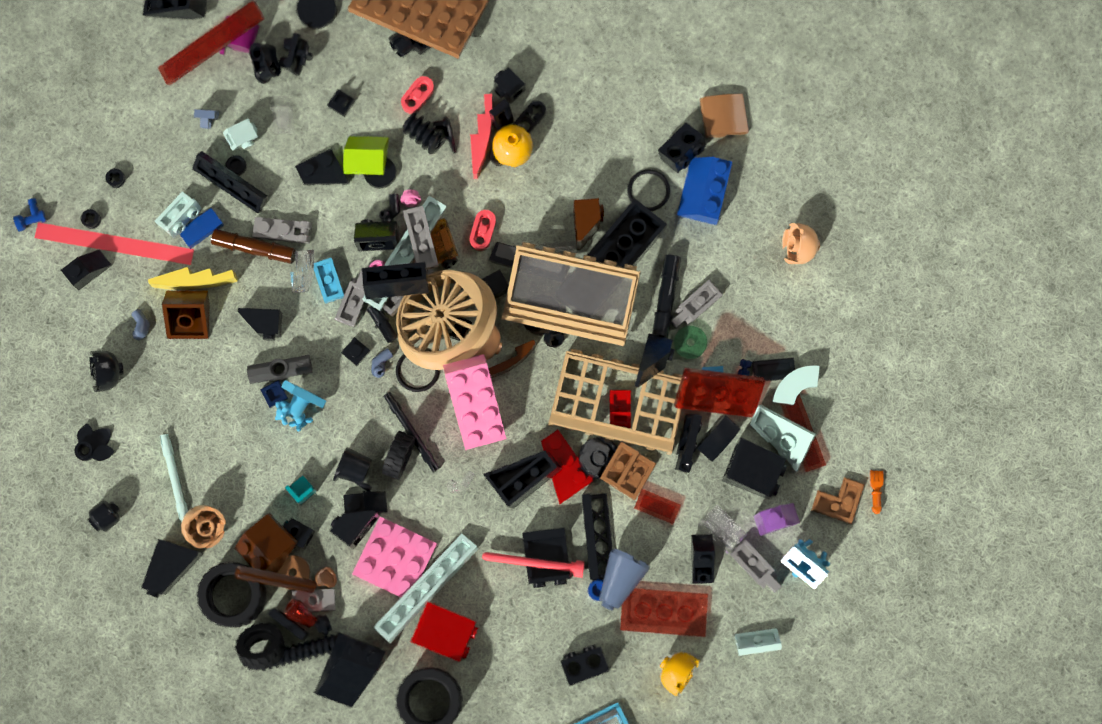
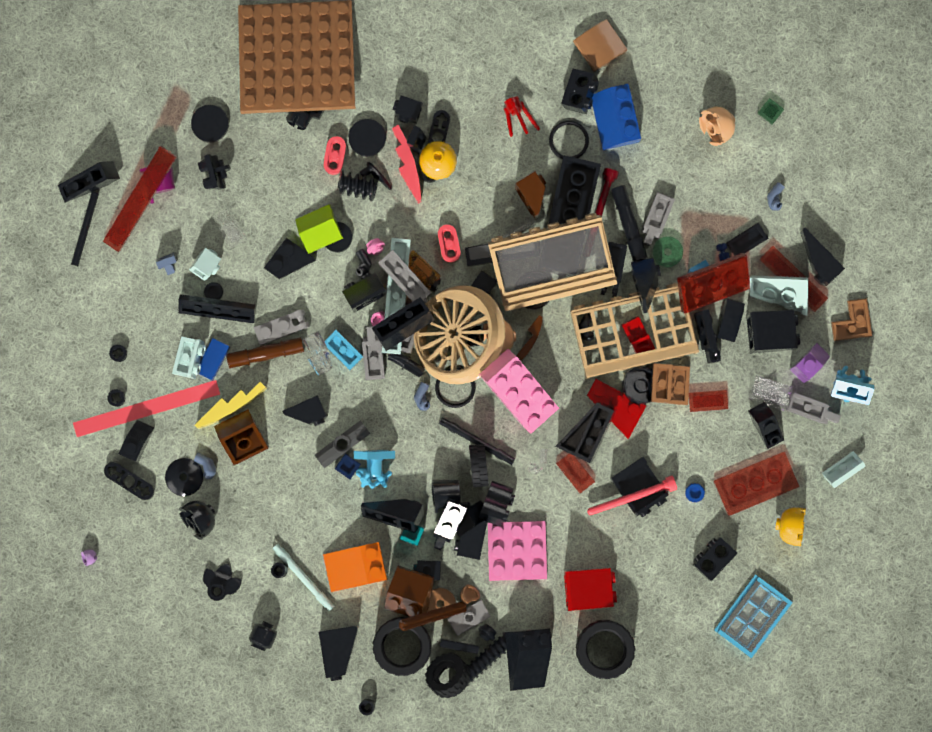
camera: 25 degrees left, 5 degrees up
blue piece [13,198,47,232] -> none
light nougat cylinder [181,505,226,548] -> none
black piece [249,43,281,84] -> none
clear red cone [284,599,317,628] -> none
black tile [327,89,355,117] -> none
black plate [341,337,371,366] -> none
light aqua plate [374,534,478,643] -> none
black plate [544,330,564,348] -> none
black fence [582,493,612,580] -> none
sand blue cone [599,549,650,611] -> none
light aqua tile [772,366,819,405] -> none
orange piece [870,470,884,514] -> none
none -> black bar [71,192,99,267]
none -> black beam [104,462,155,500]
none -> black dish [165,458,203,496]
none -> black hinge [271,563,288,578]
none -> orange slope [323,542,388,592]
none -> black tile [348,119,386,157]
none -> black hinge [359,699,375,716]
none -> black slope [361,499,424,533]
none -> hinge [433,498,467,551]
none -> black brick [479,481,515,526]
none -> red plant [504,96,540,137]
none -> clear red tile [556,453,595,494]
none -> black arm [578,313,594,341]
none -> dark red piece [583,168,619,258]
none -> black hinge [600,242,627,297]
none -> clear green tile [757,98,784,125]
none -> sand blue arm [767,182,785,211]
none -> black slope [800,227,845,286]

